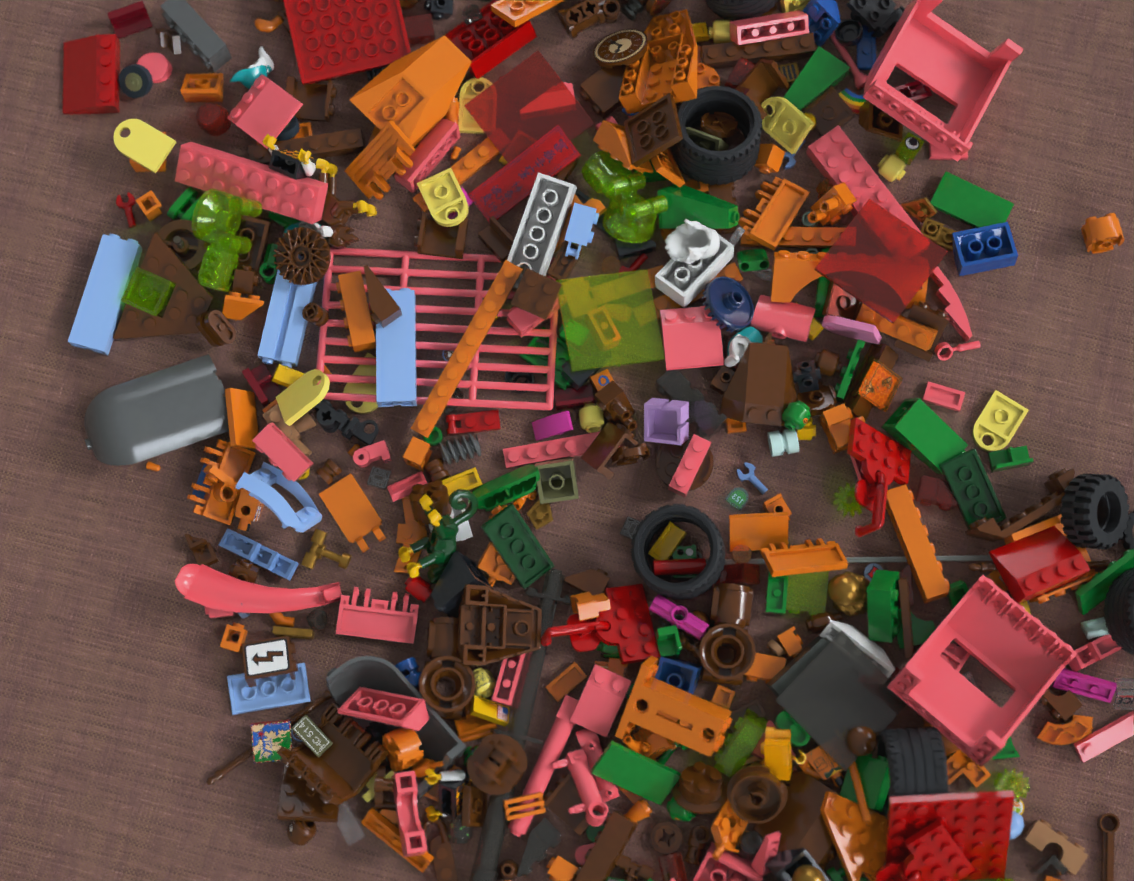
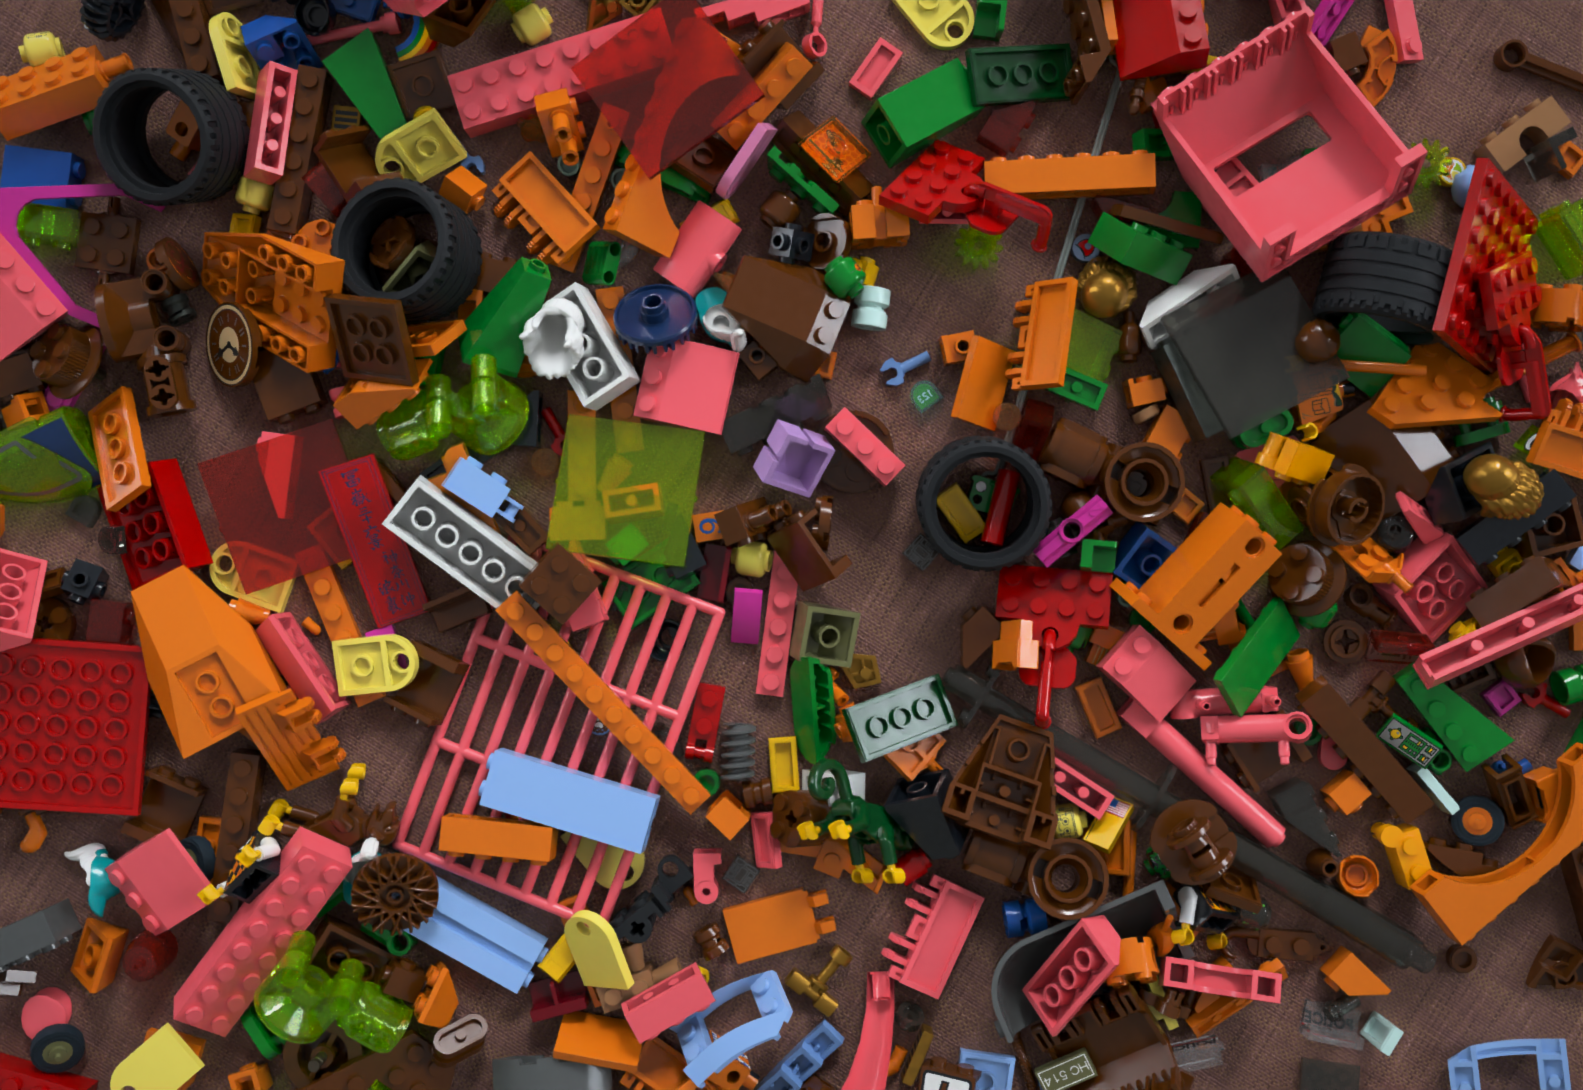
camera: 75 degrees left, 10 degrees up
reddish brown wheel [302,303,329,327] -> none
reddish brown slope [364,265,402,328] -> none
orange tile [503,792,546,821] -> none
orange arm [623,735,650,754] -> none
clear tile [729,227,745,246] -> none

